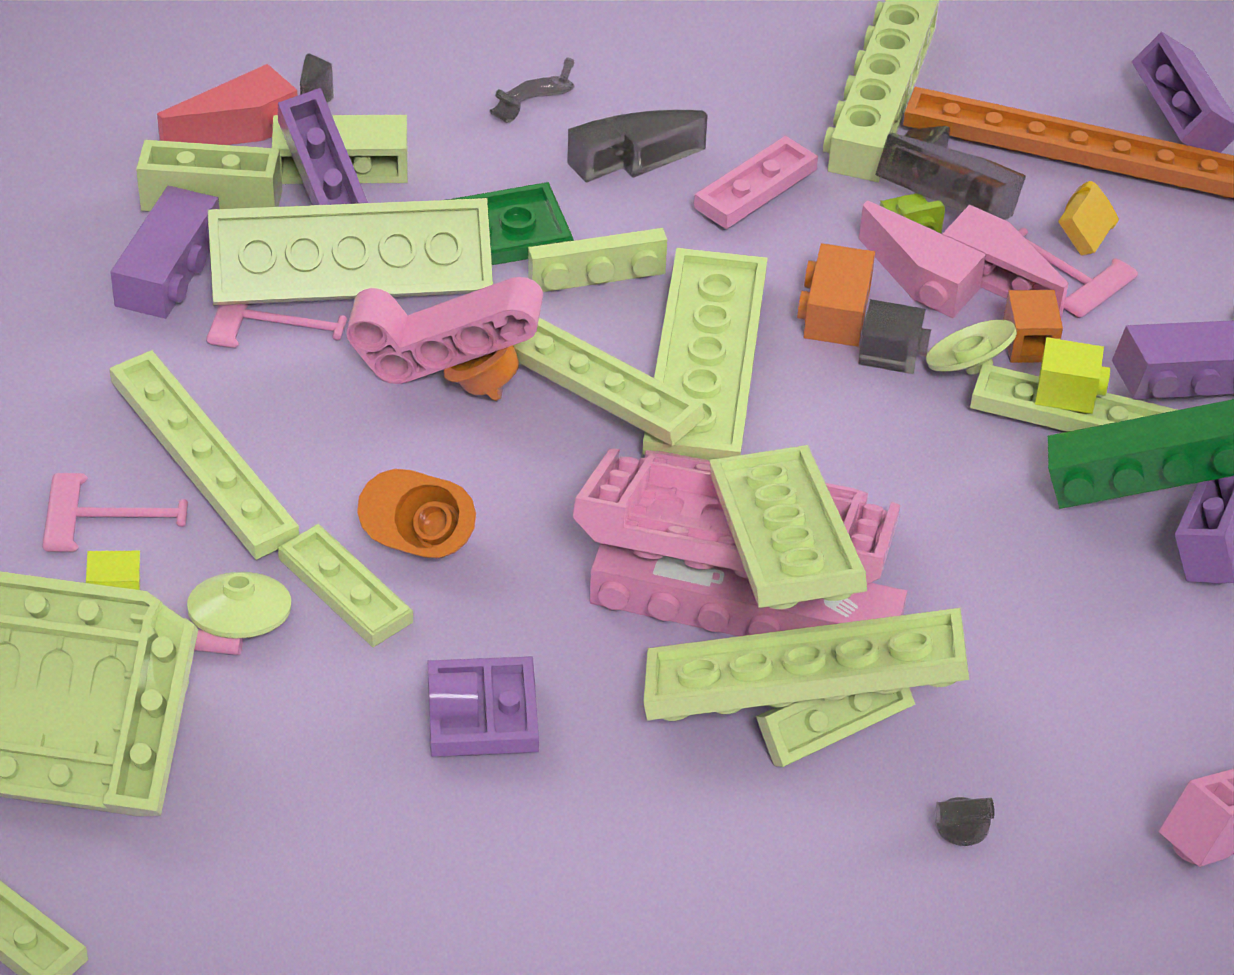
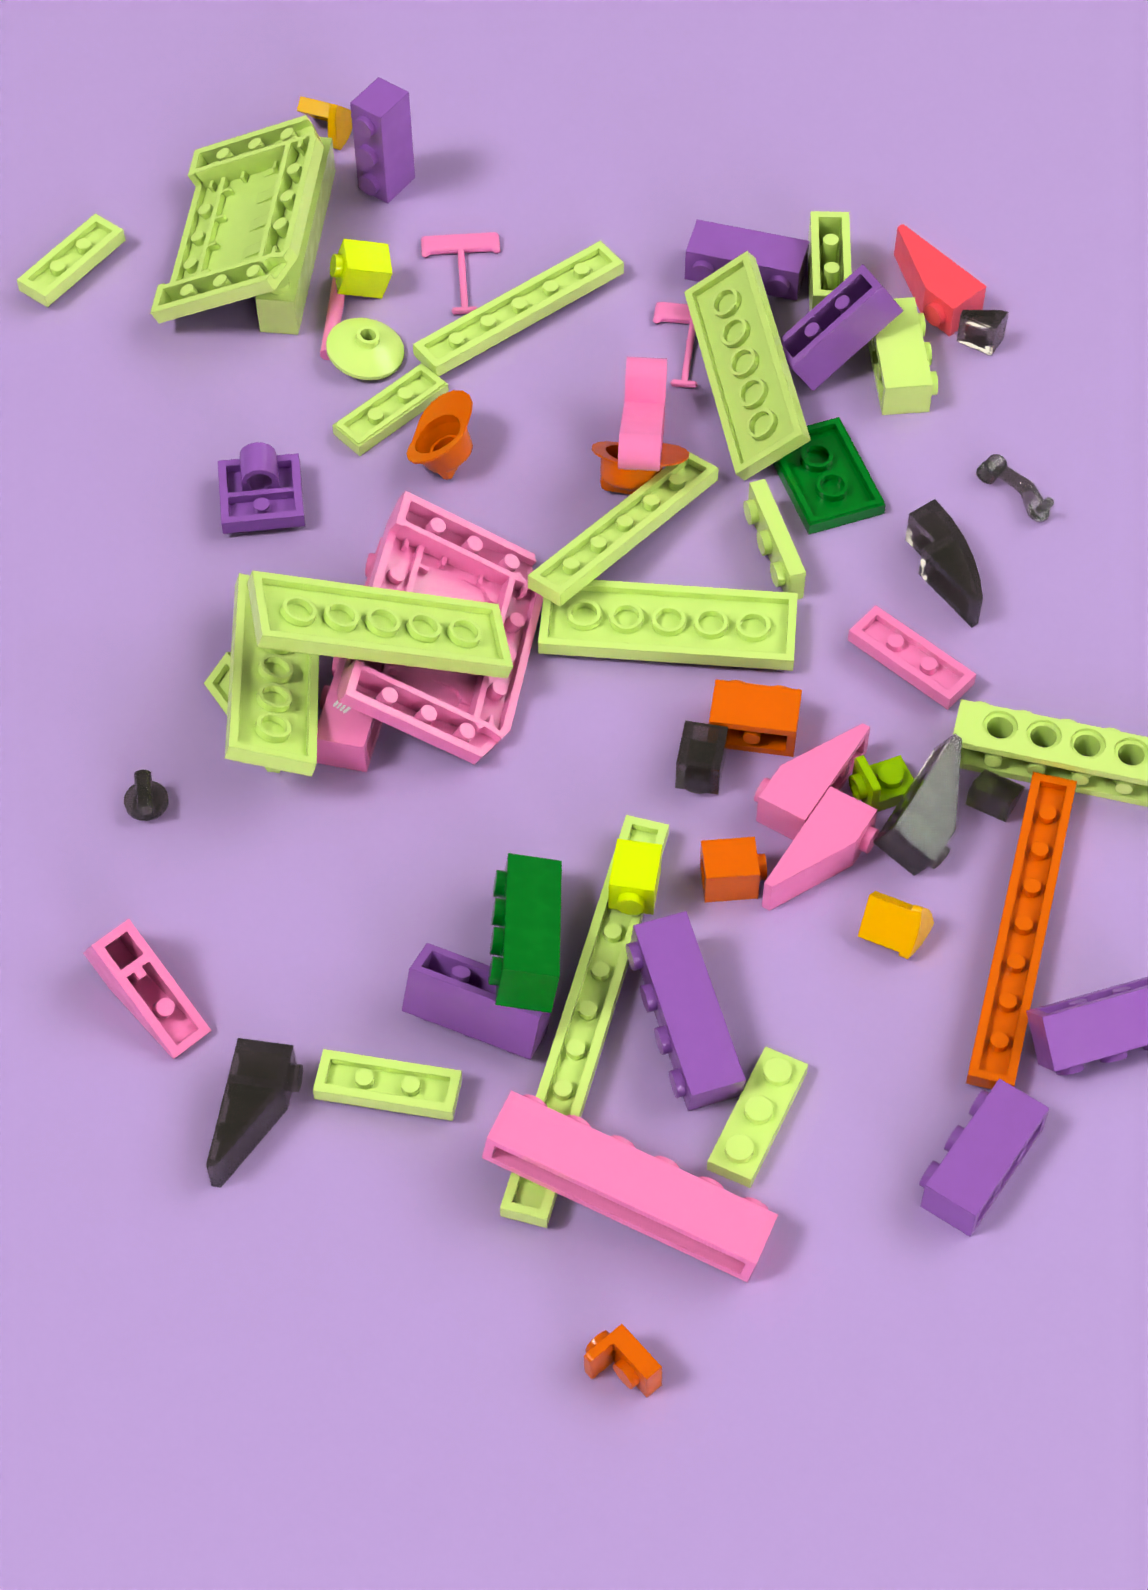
camera: 90 degrees right, 10 degrees up
yellowish green dish [926,320,1017,374] -> none
bright pink piece [1018,227,1138,318] -> none

